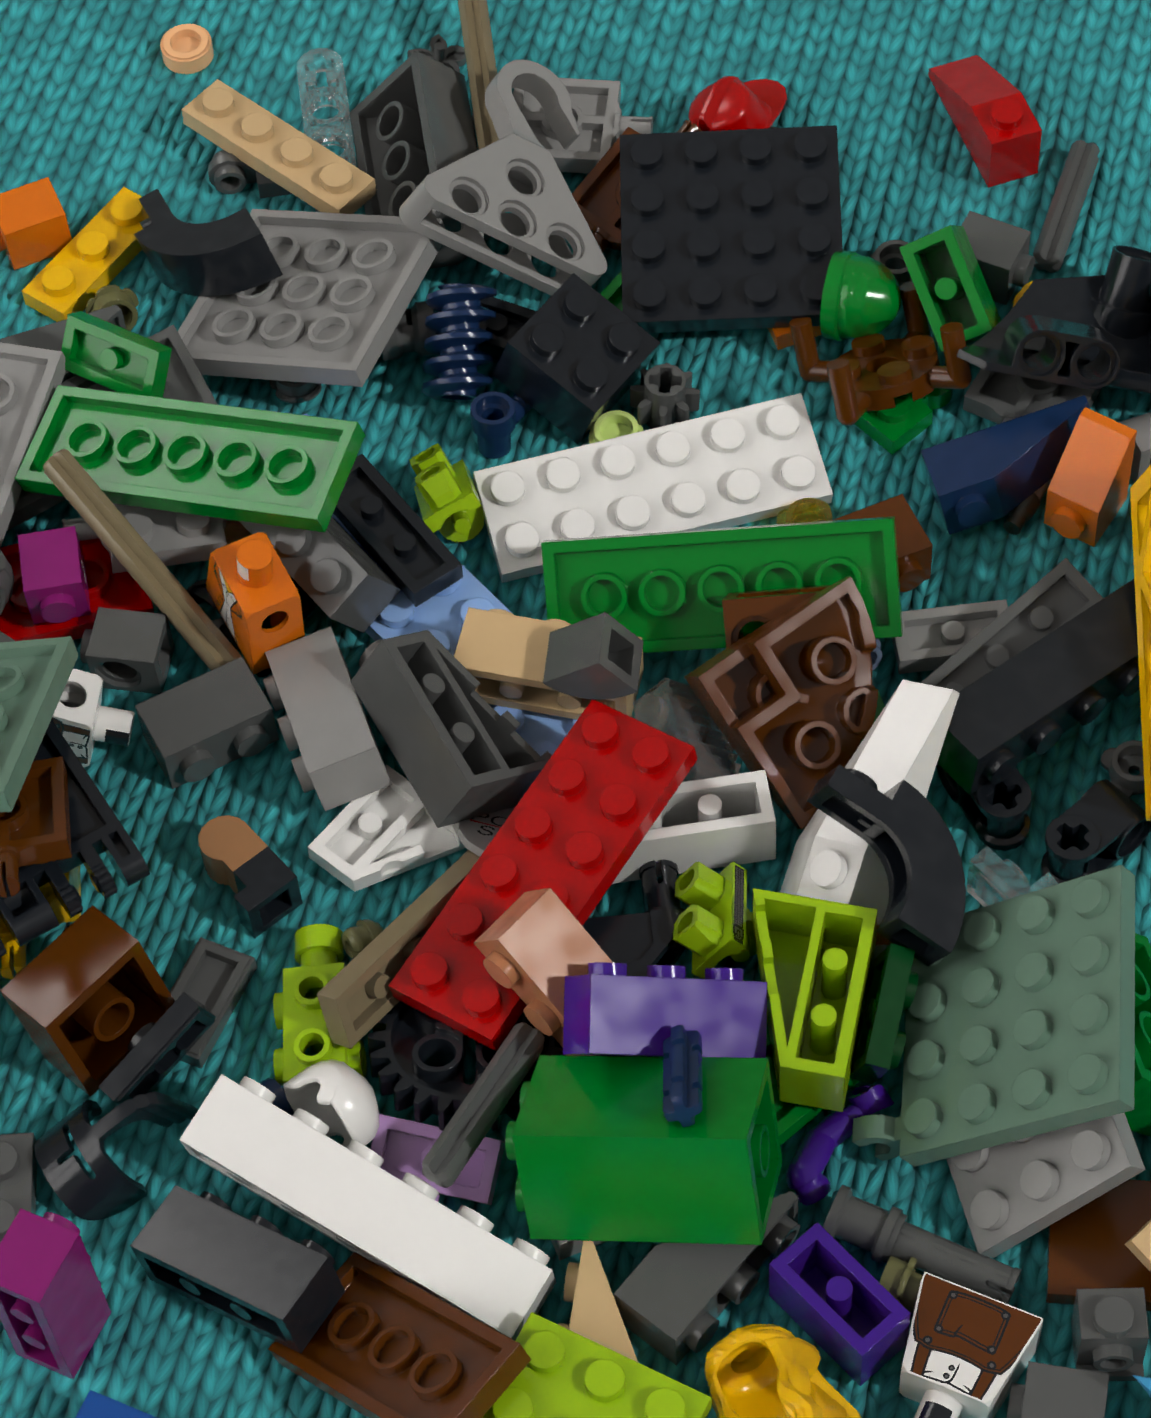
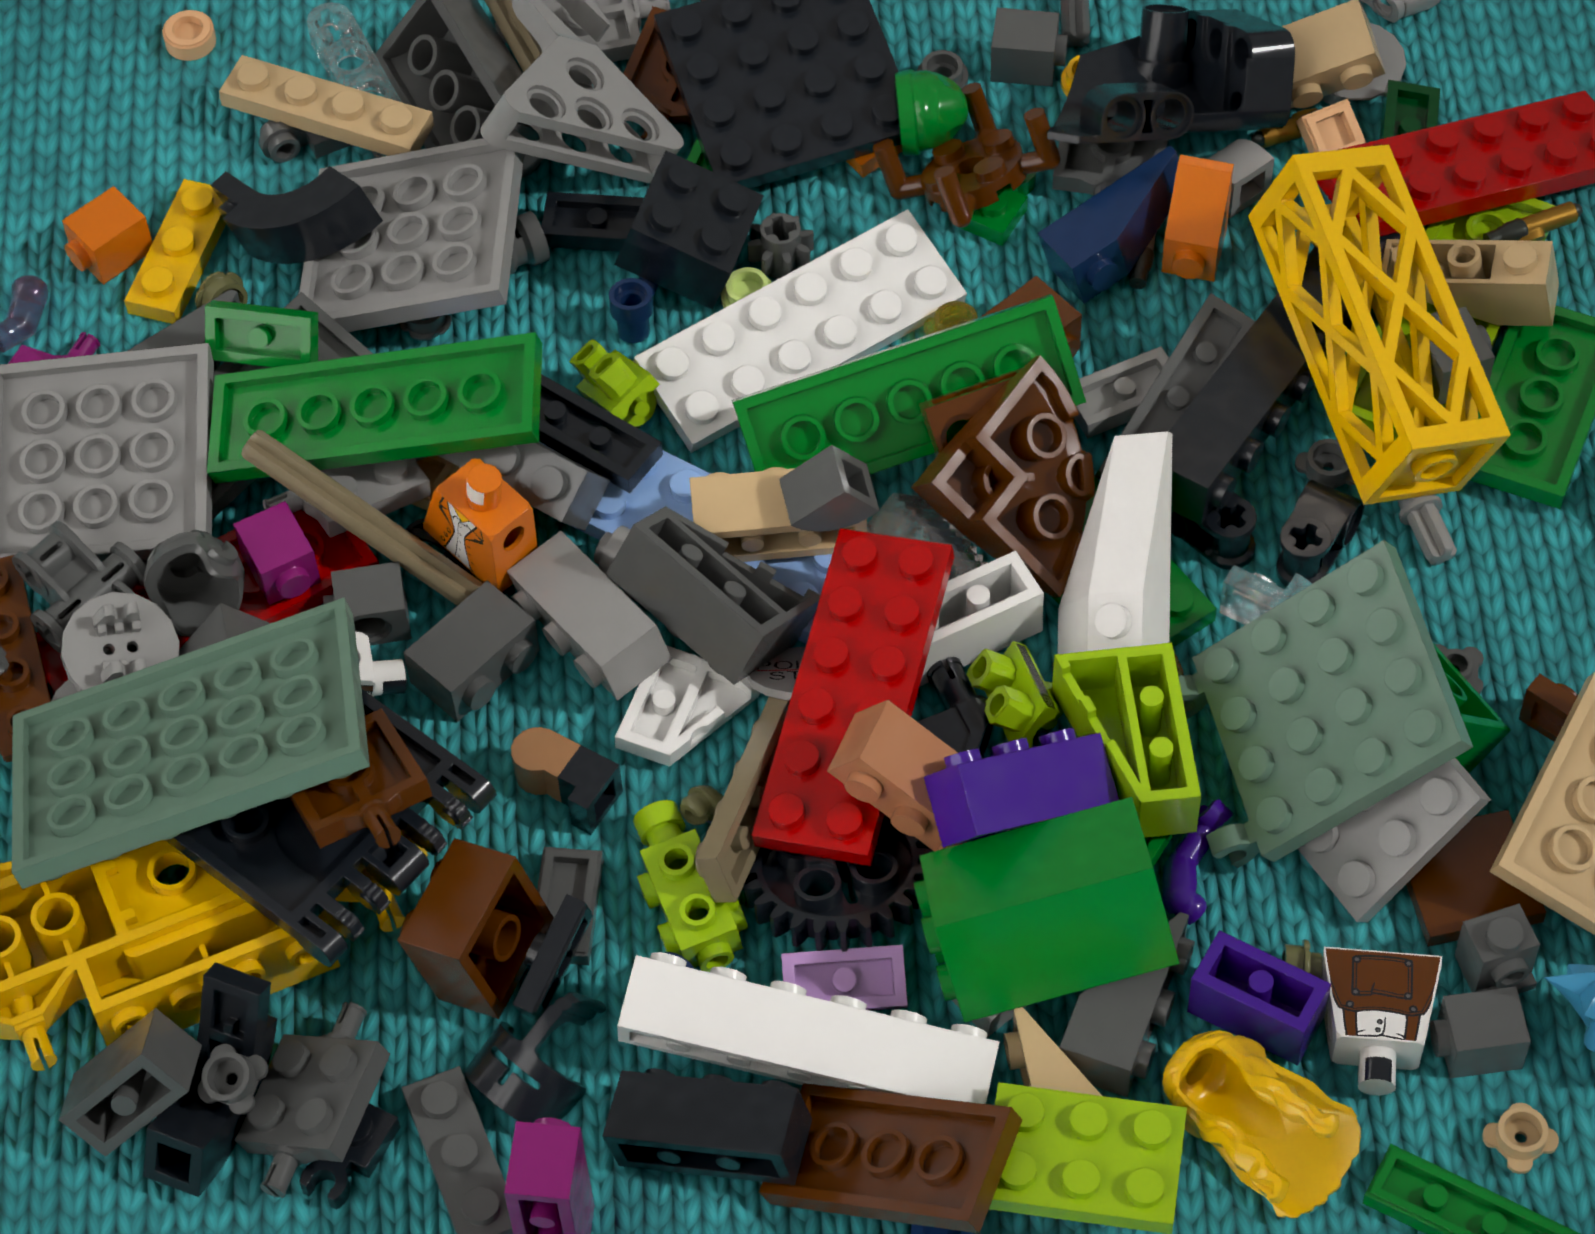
camera: 20 degrees left, 0 degrees up
white hair [283,1059,379,1148] -> none
dark blue piece [422,283,497,403] -> none
dark grey axle [422,1022,545,1188] -> none
dark blue axle [663,1025,703,1127] -> none
black arch [807,765,966,966] -> none
dark grey pin [823,1185,1022,1304] -> none
dark green plate [850,943,919,1085] -> none
green brick [899,225,1001,352] -> none

